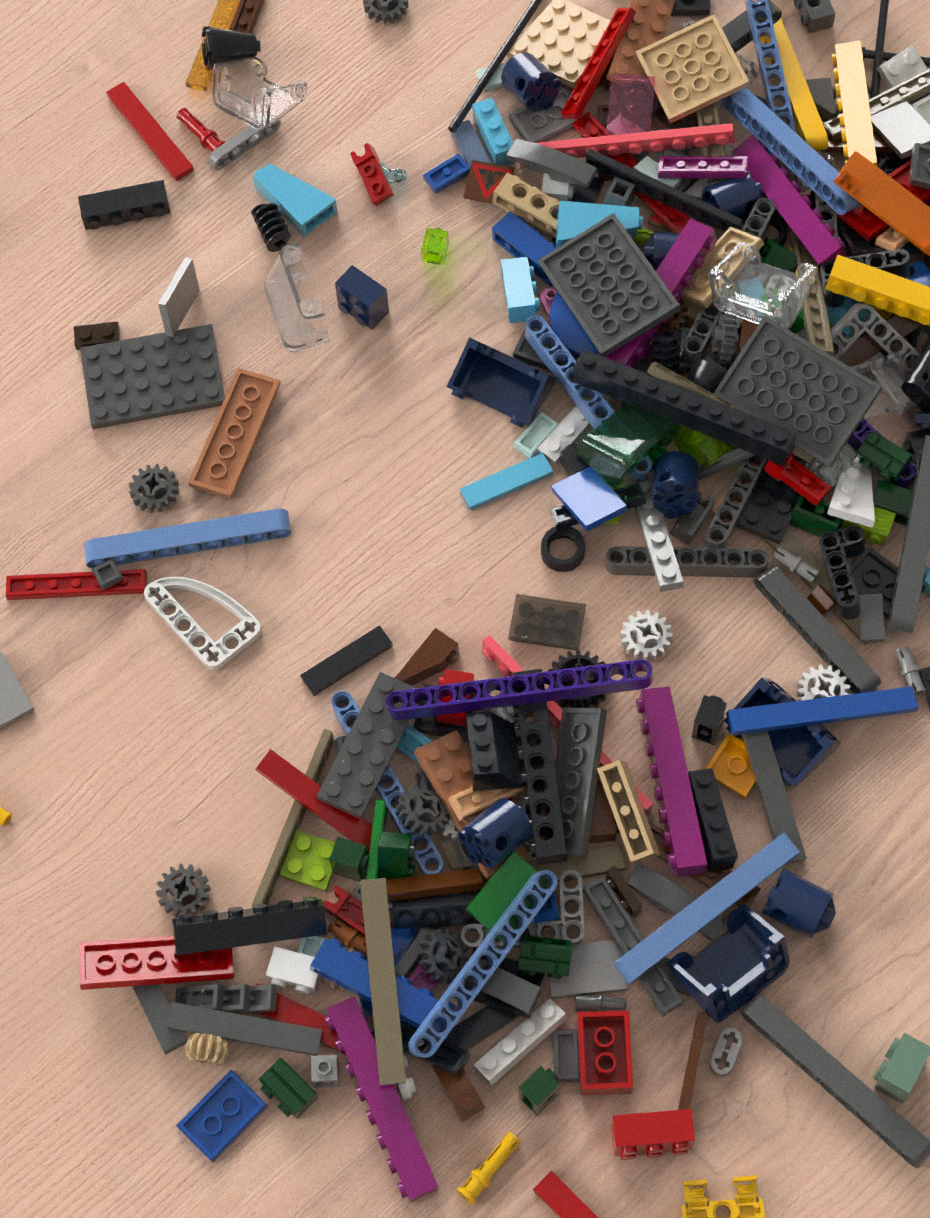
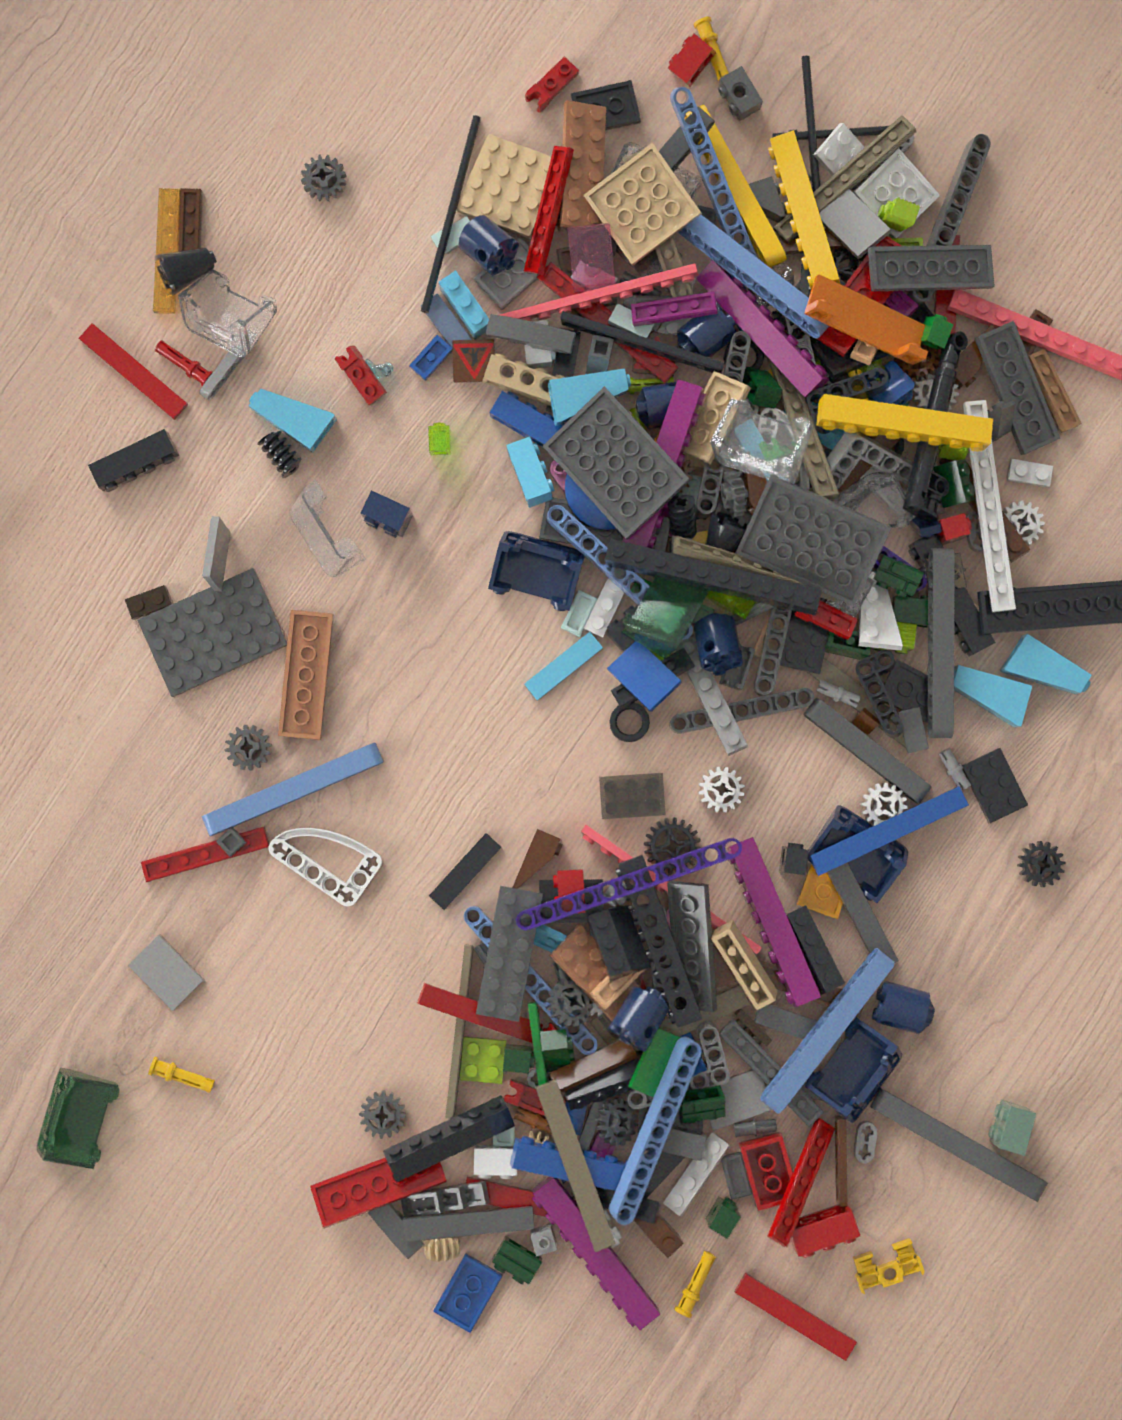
camera: 20 degrees left, 20 degrees up
none -> red tile [767,1118,835,1247]

